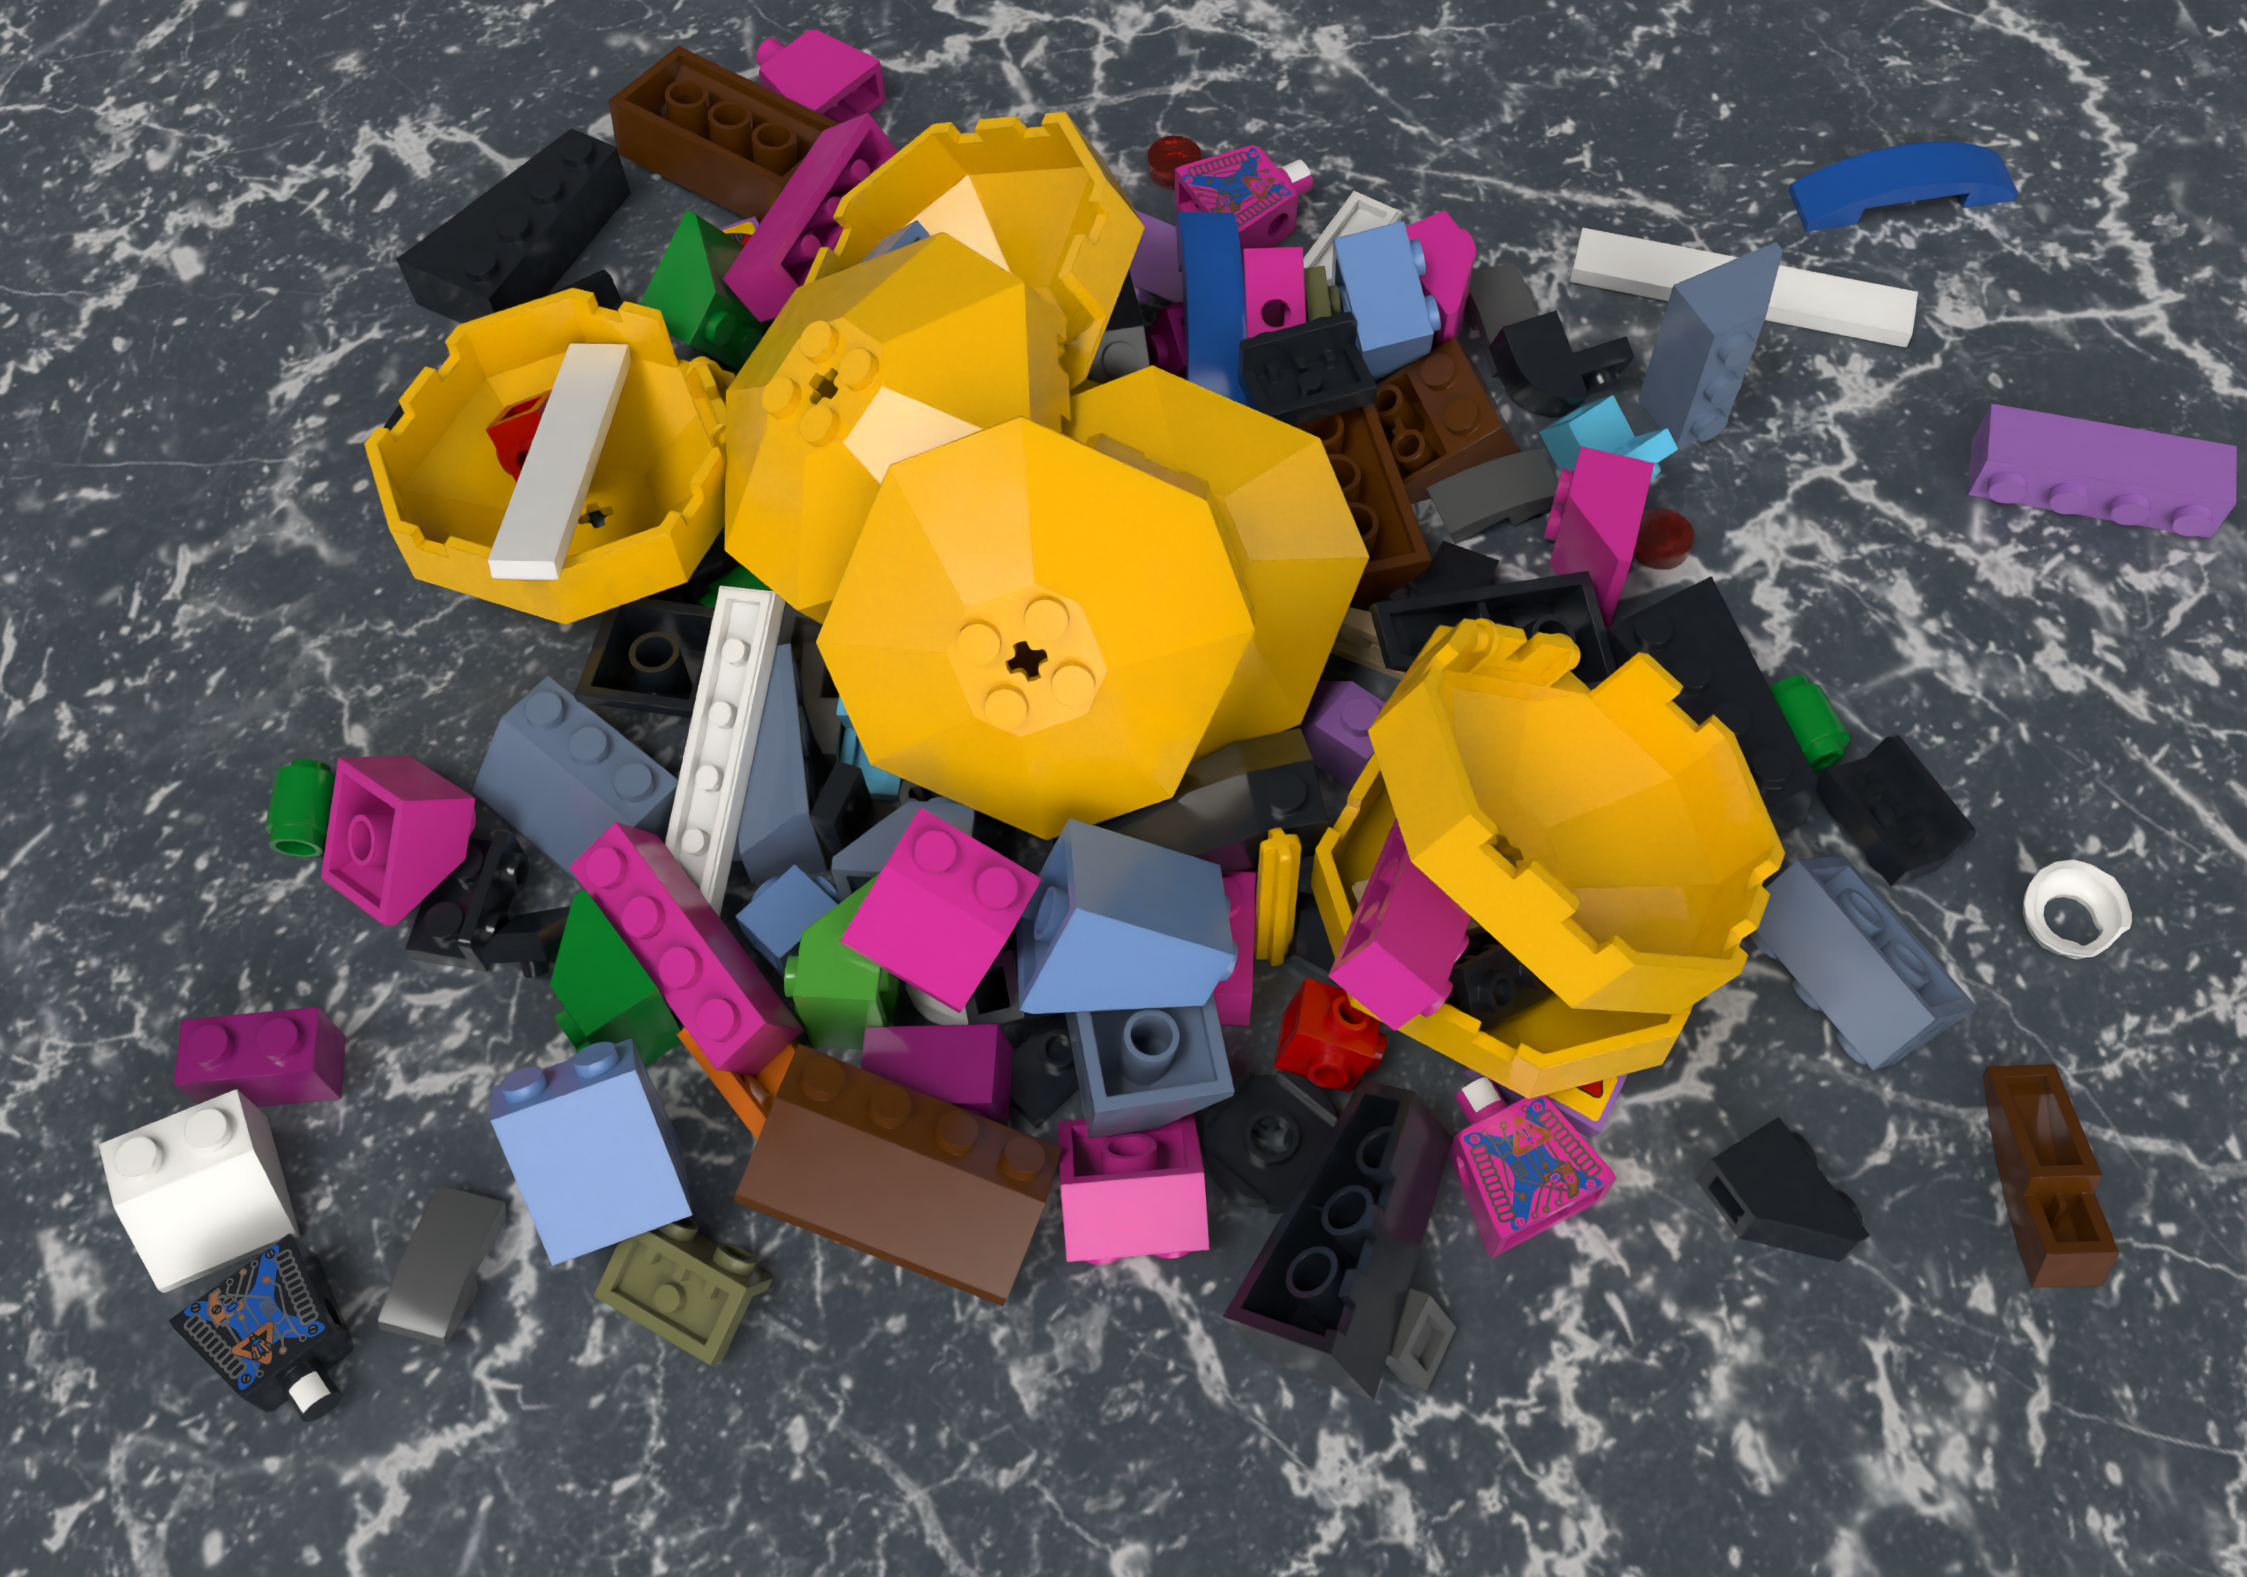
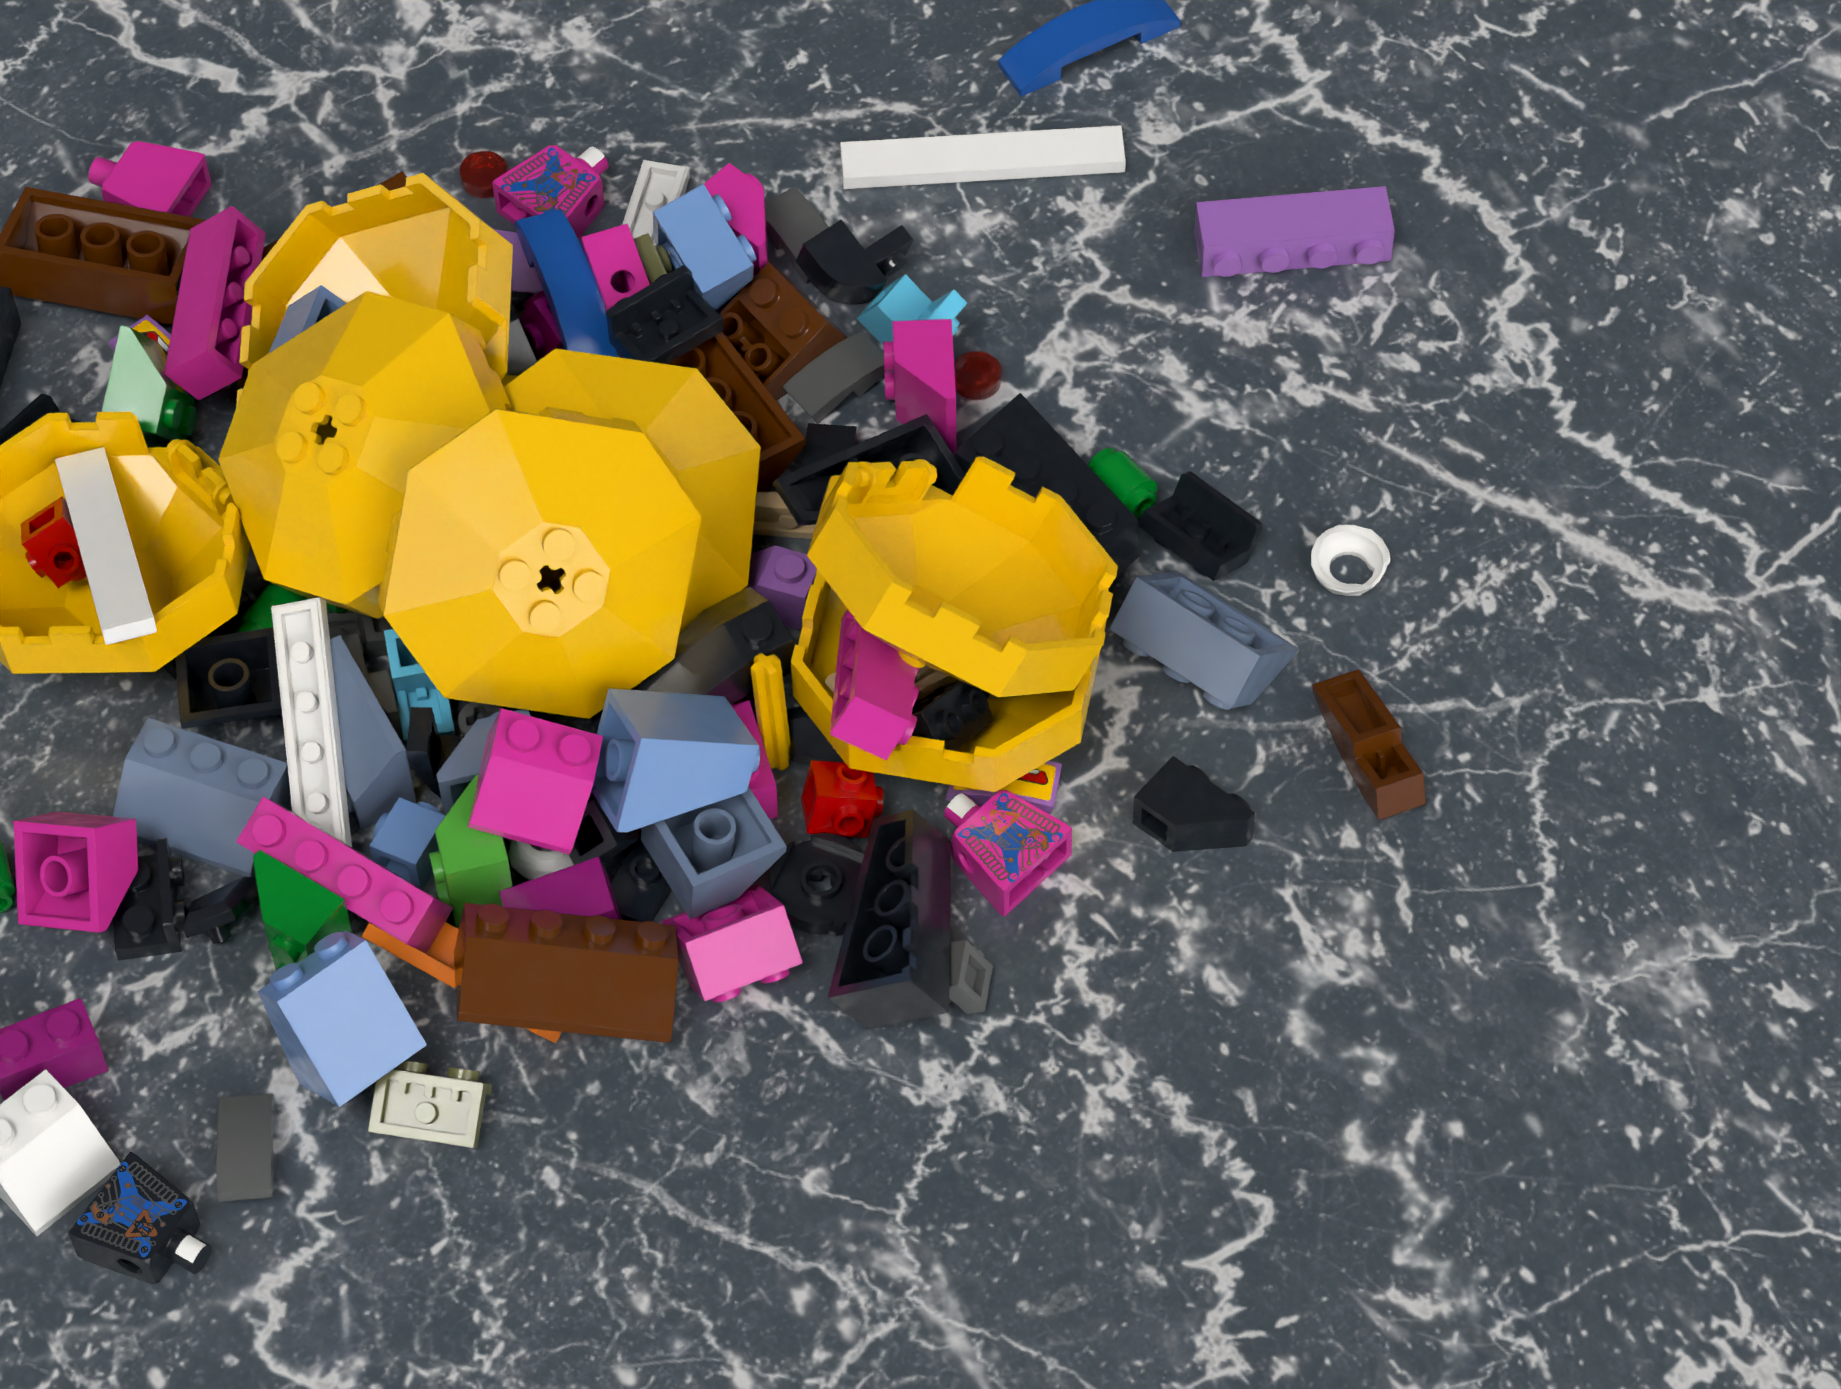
camera: 20 degrees left, 5 degrees down
sand blue slope [1638,242,1783,448] -> none

